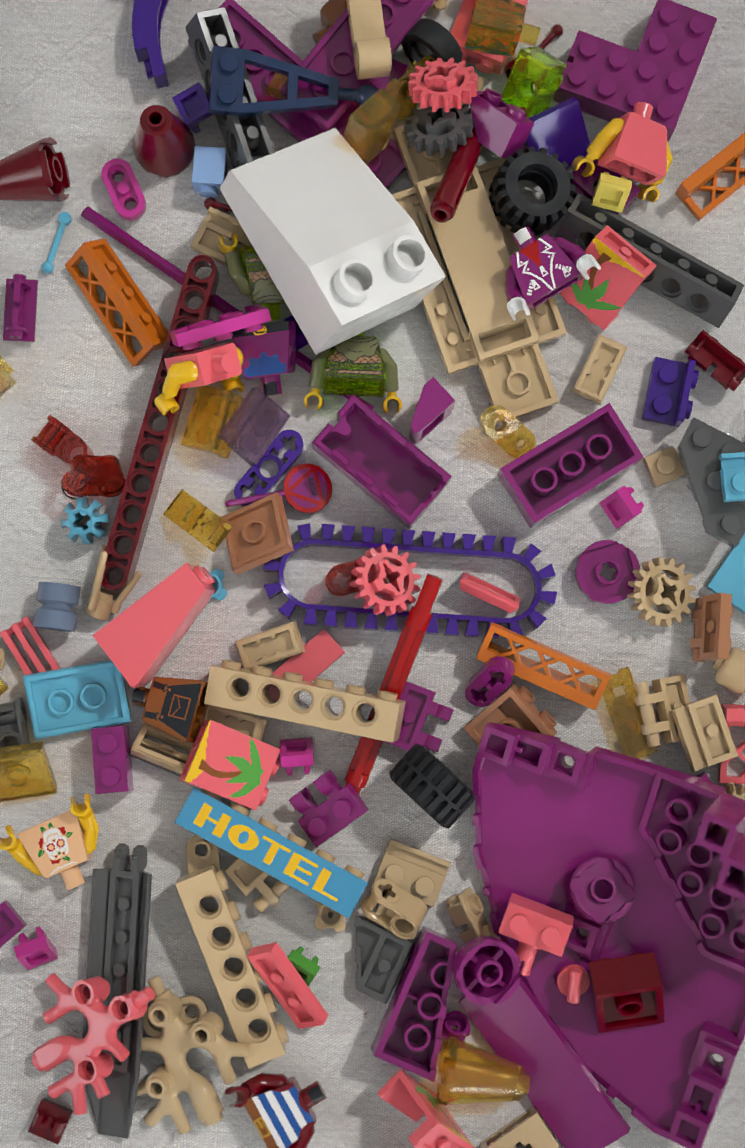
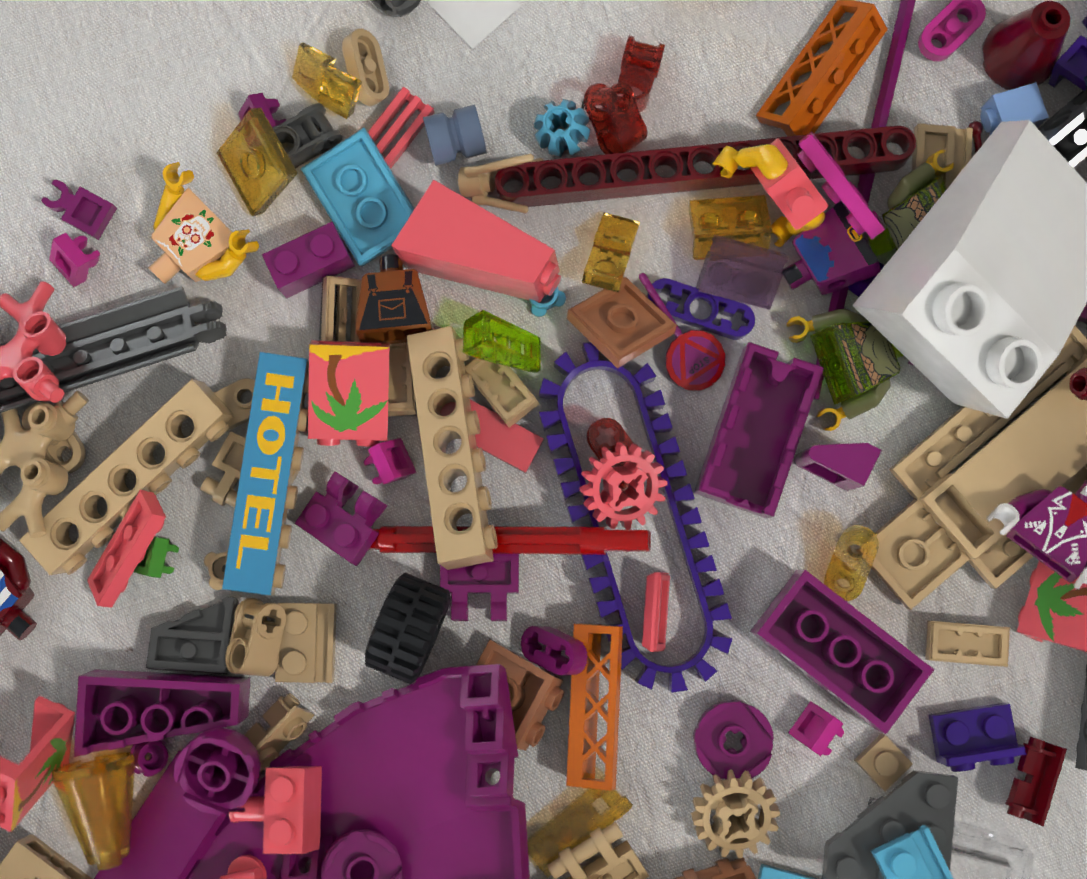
camera: 75 degrees right, 0 degrees up
none -> clear neon green slope [463,310,541,373]

